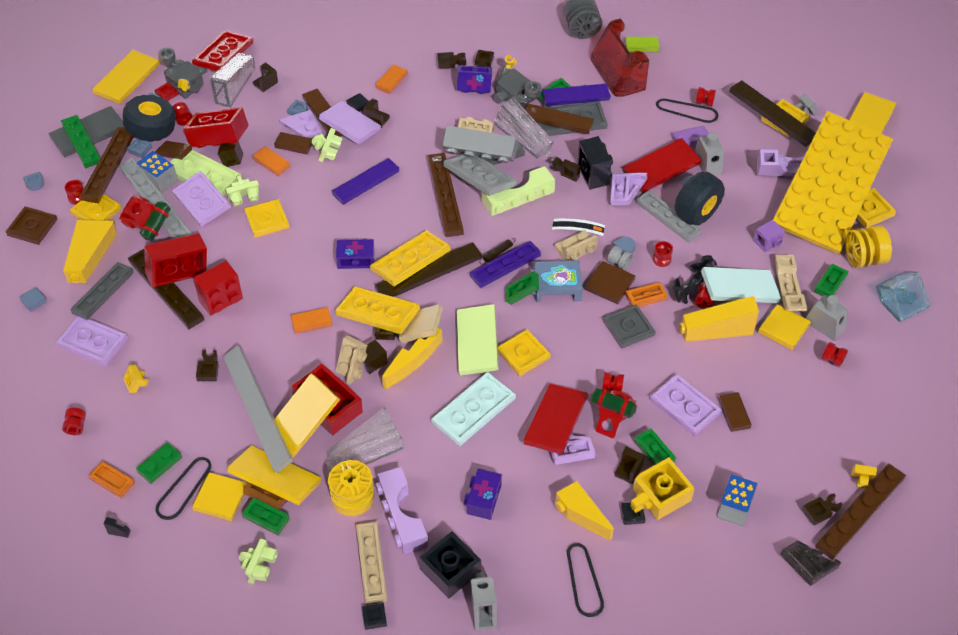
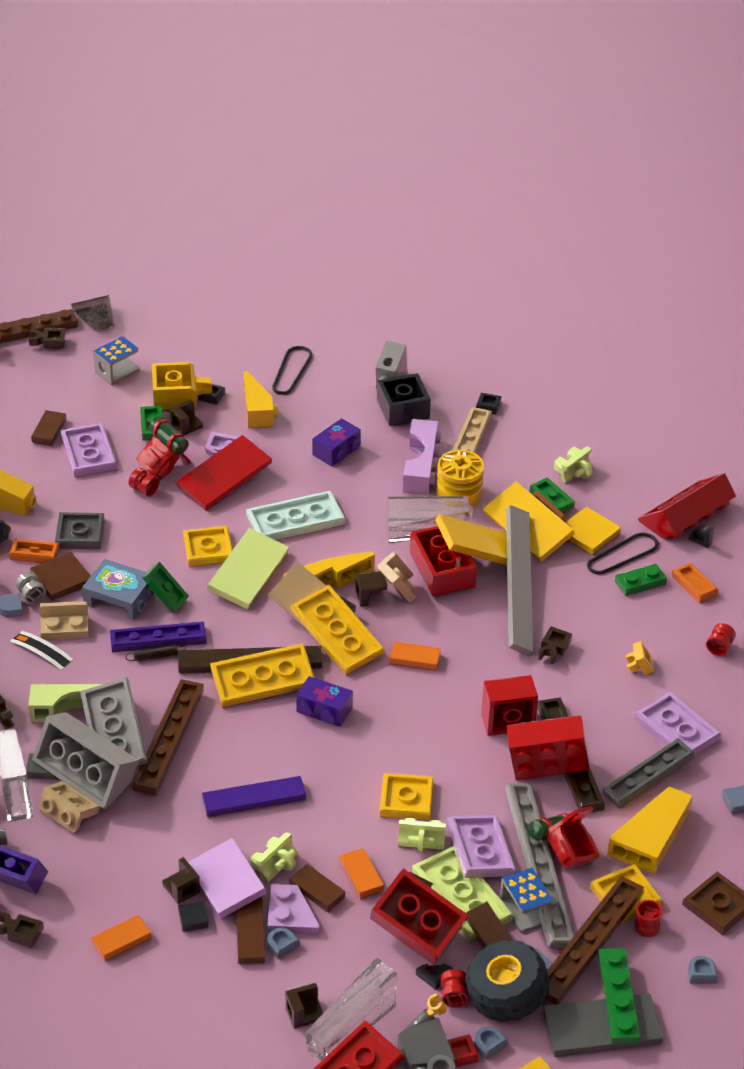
camera: 155 degrees left, 10 degrees down
none -> red slope [637,473,736,539]

